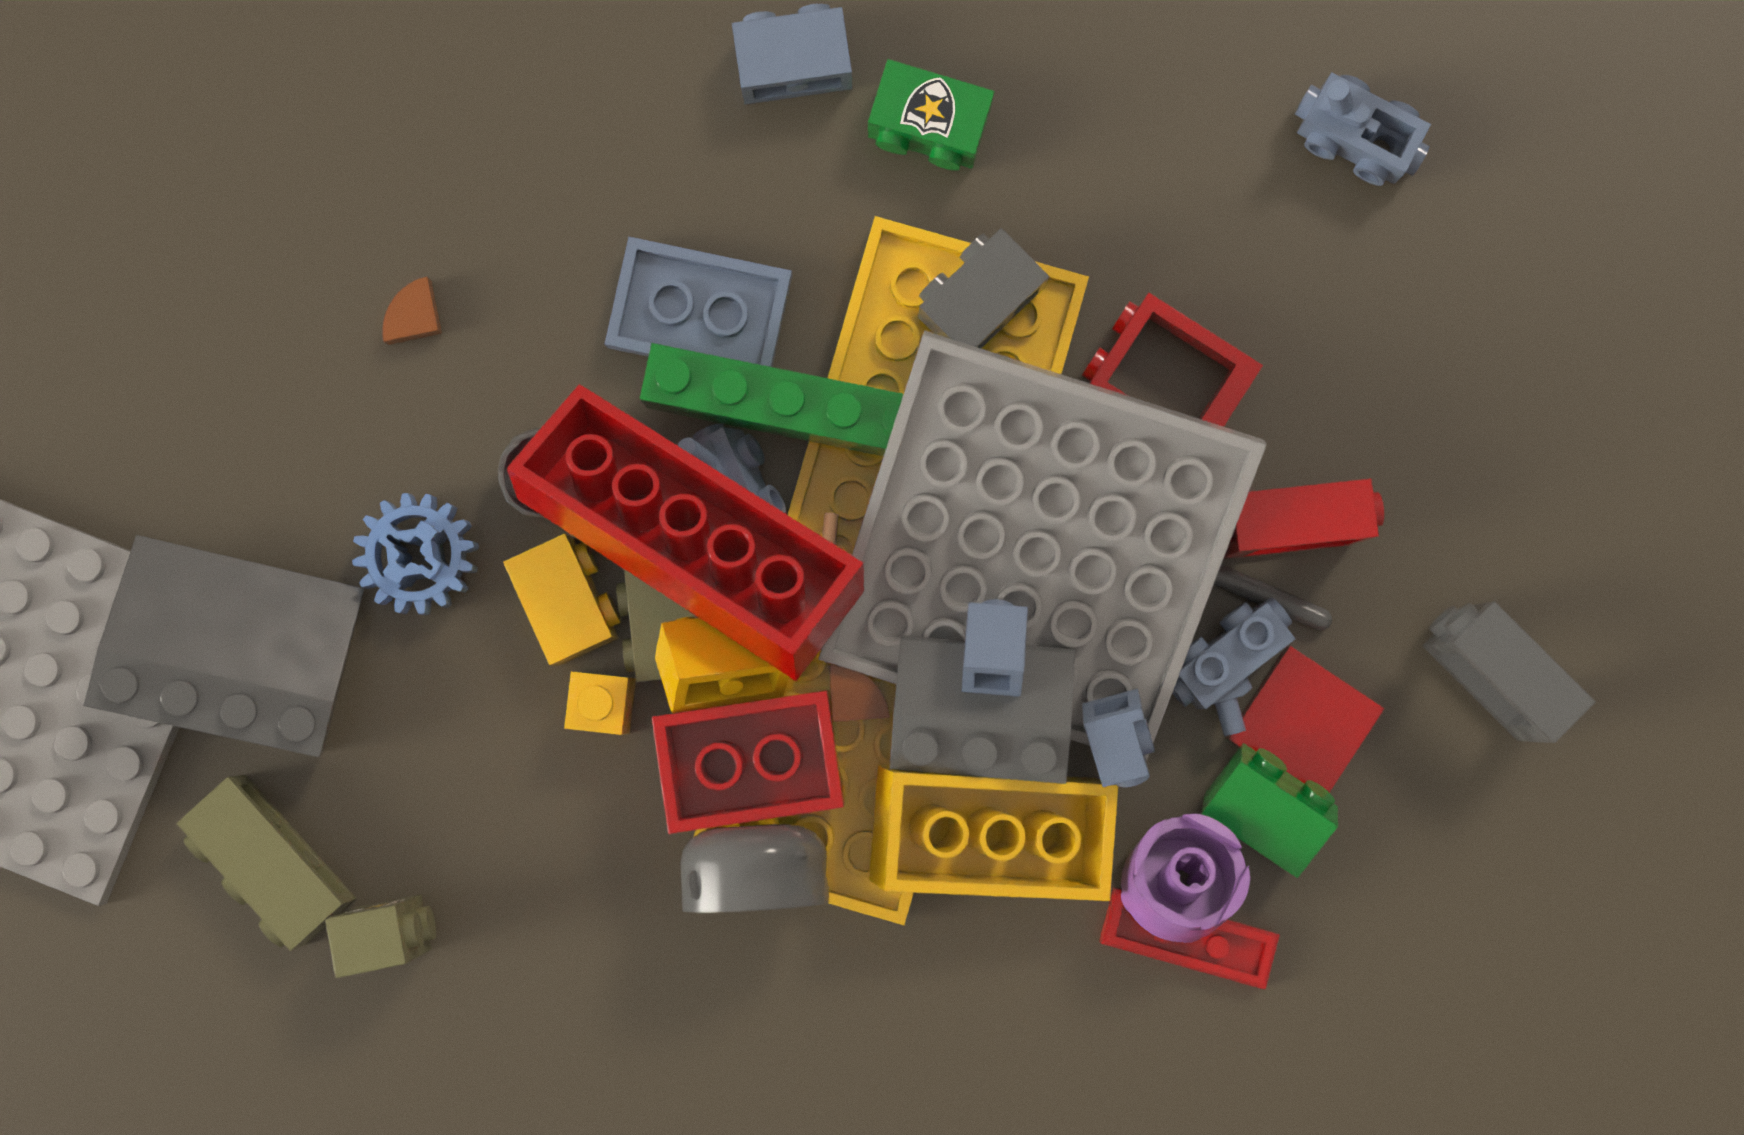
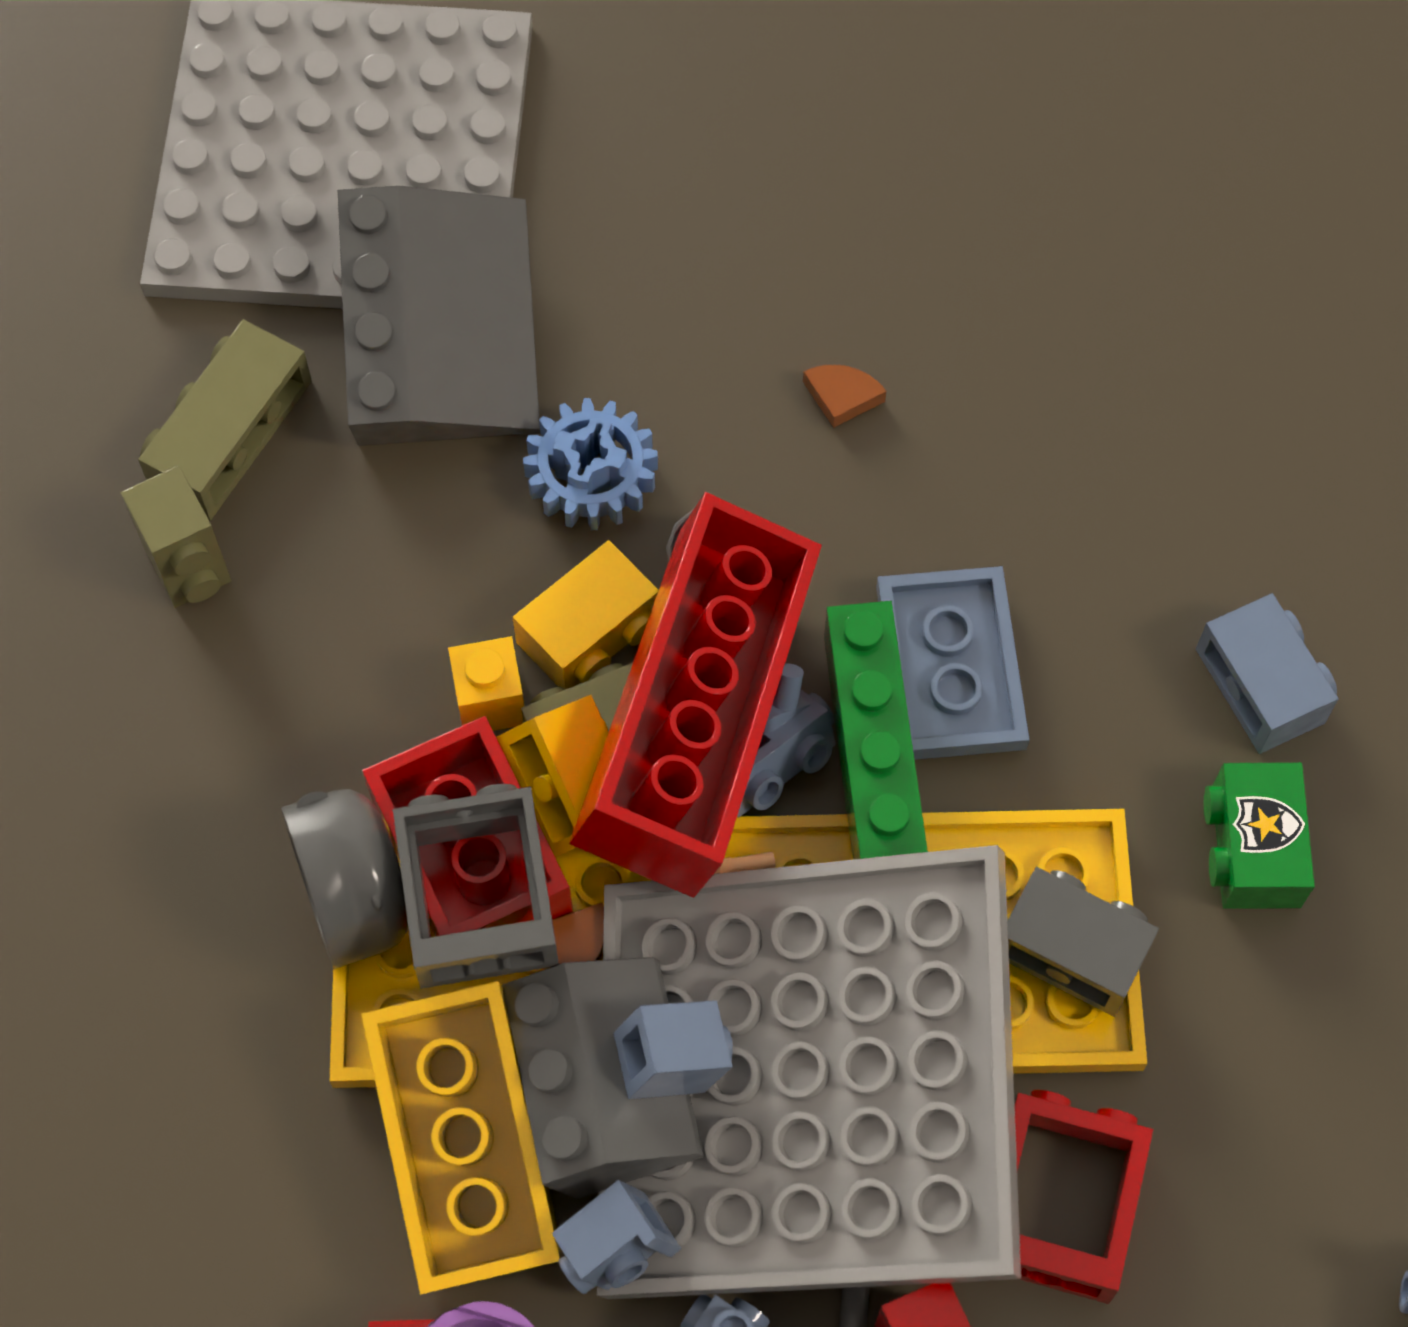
camera: 70 degrees right, 20 degrees down
none -> dark grey window [393,784,559,989]

